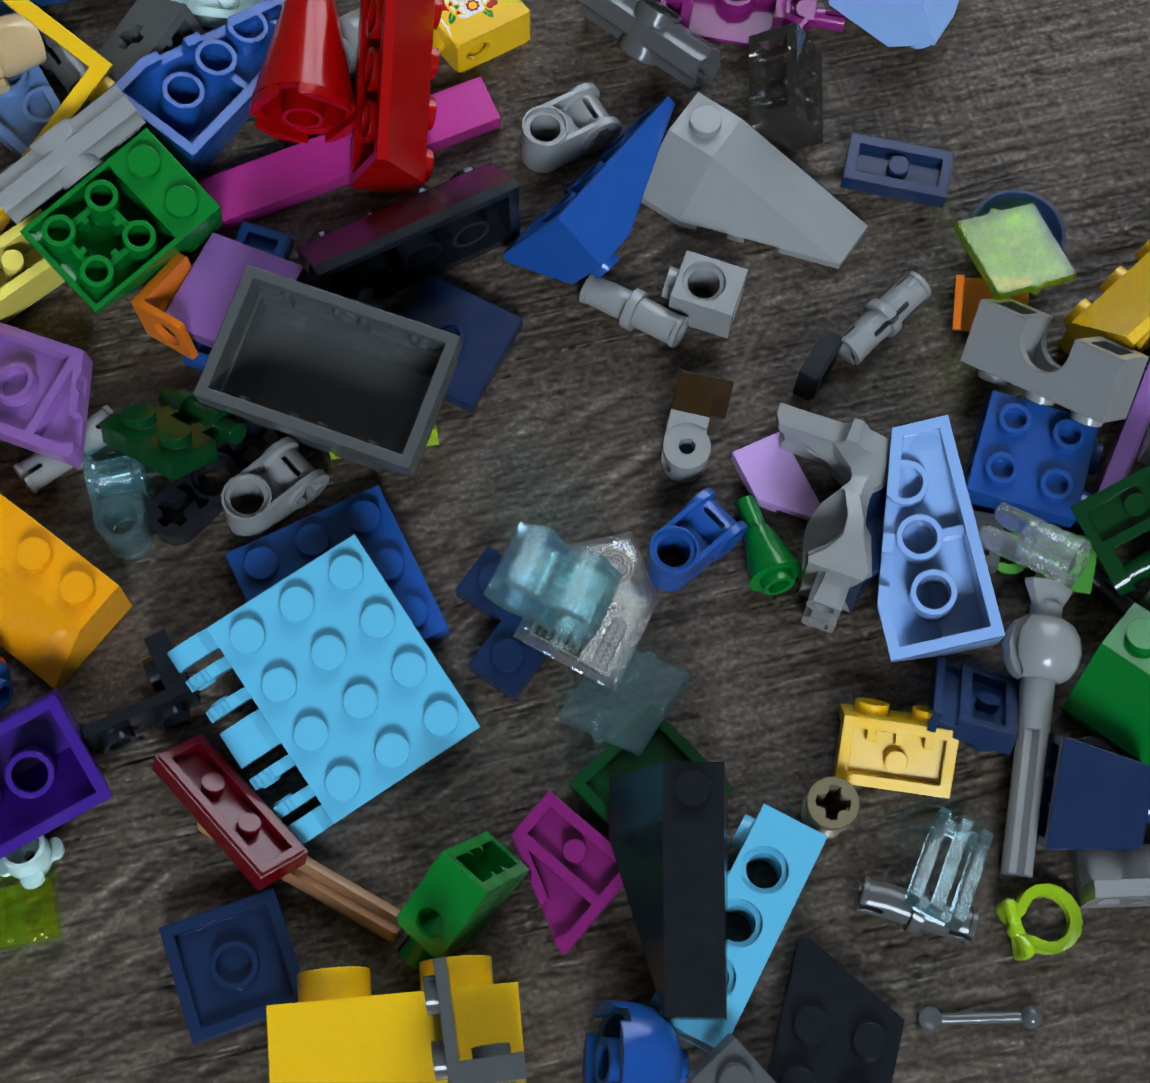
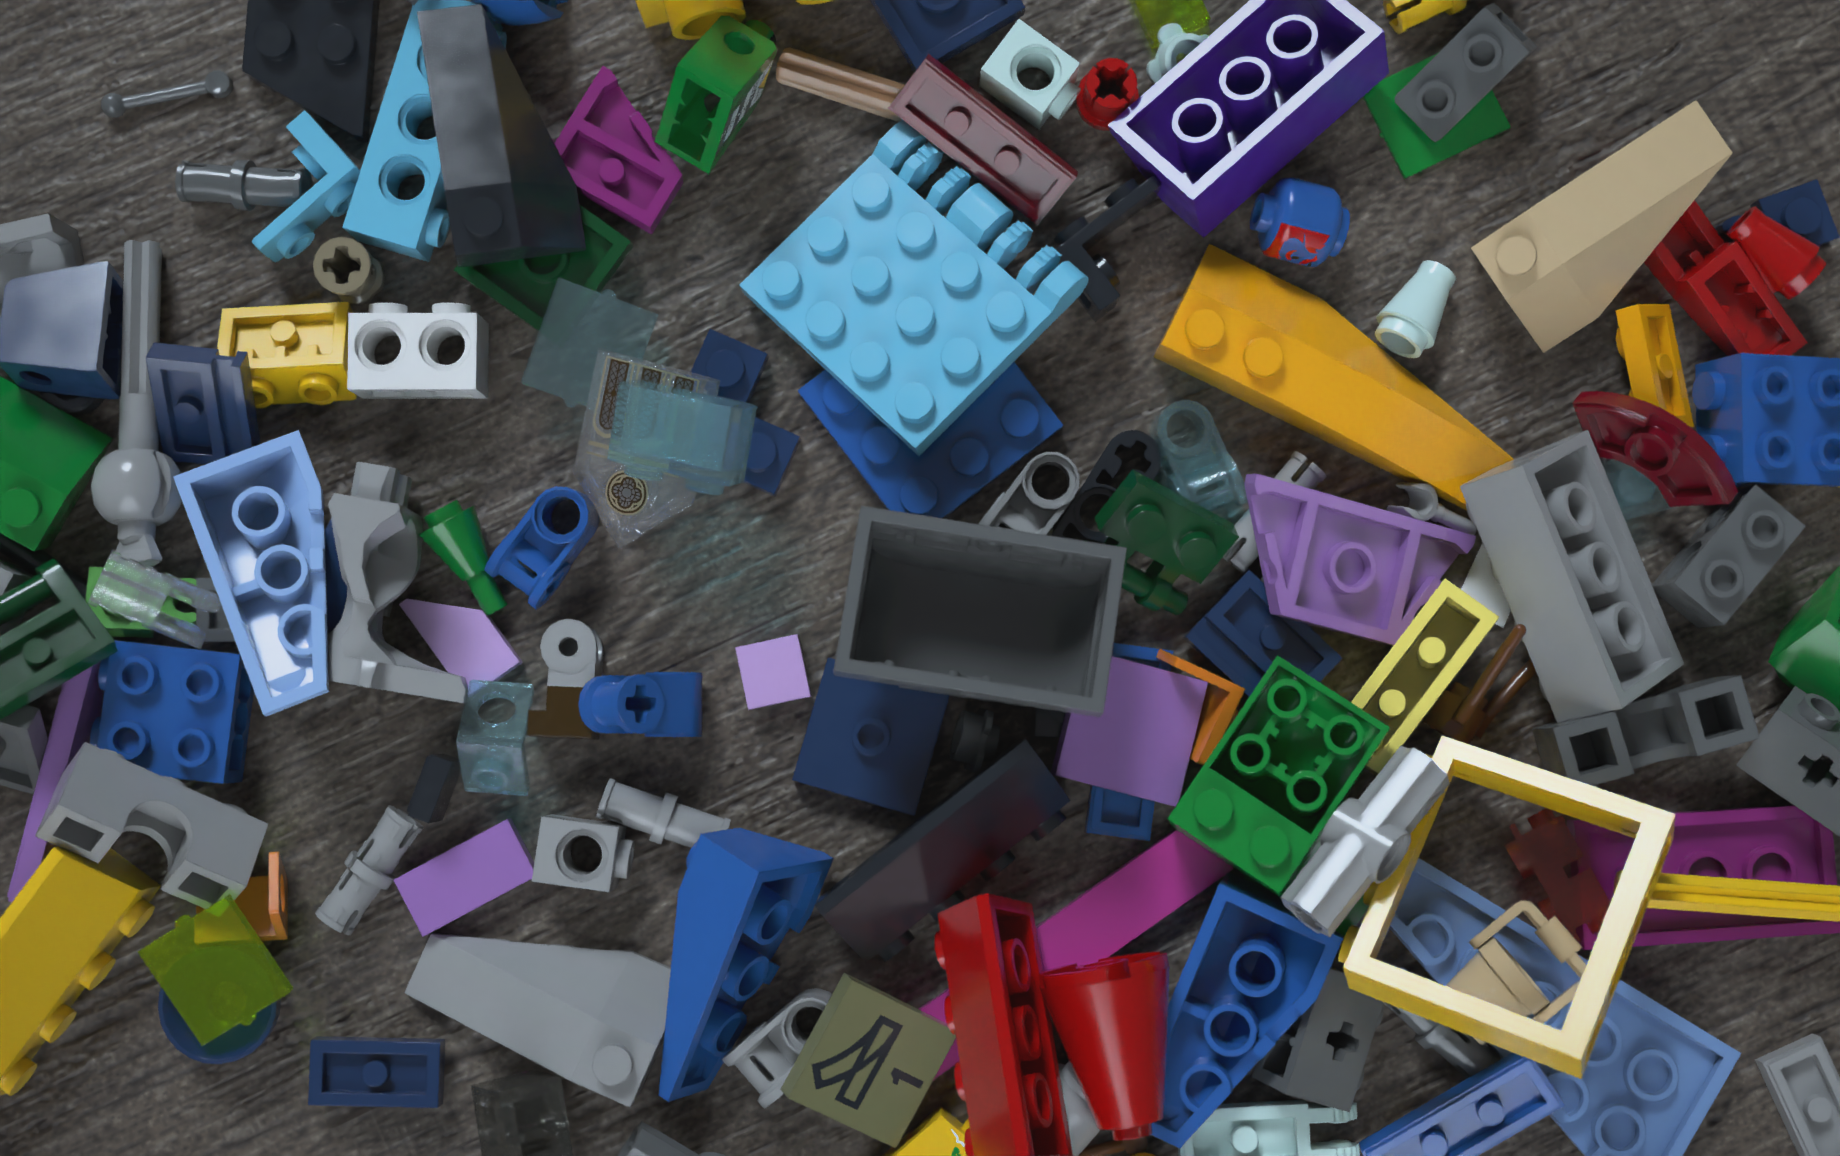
camera: 170 degrees right, 15 degrees up
clear light blue tile [903,806,994,933] -> none
lime piece [995,883,1083,961] -> none
none -> medium azure bracket [252,110,360,262]
none -> white brick [347,303,489,399]
none -> medium lavender tile [394,818,534,937]
none -> clear light blue bracket [456,680,534,796]
none -> blue piece [578,672,702,737]
none -> lavender tile [735,634,812,710]
none -> olive tile [780,973,956,1148]
none -> light aqua brick [979,19,1081,130]
none -> red bush [1076,58,1139,131]
none -> dark blue plate [1183,570,1342,699]

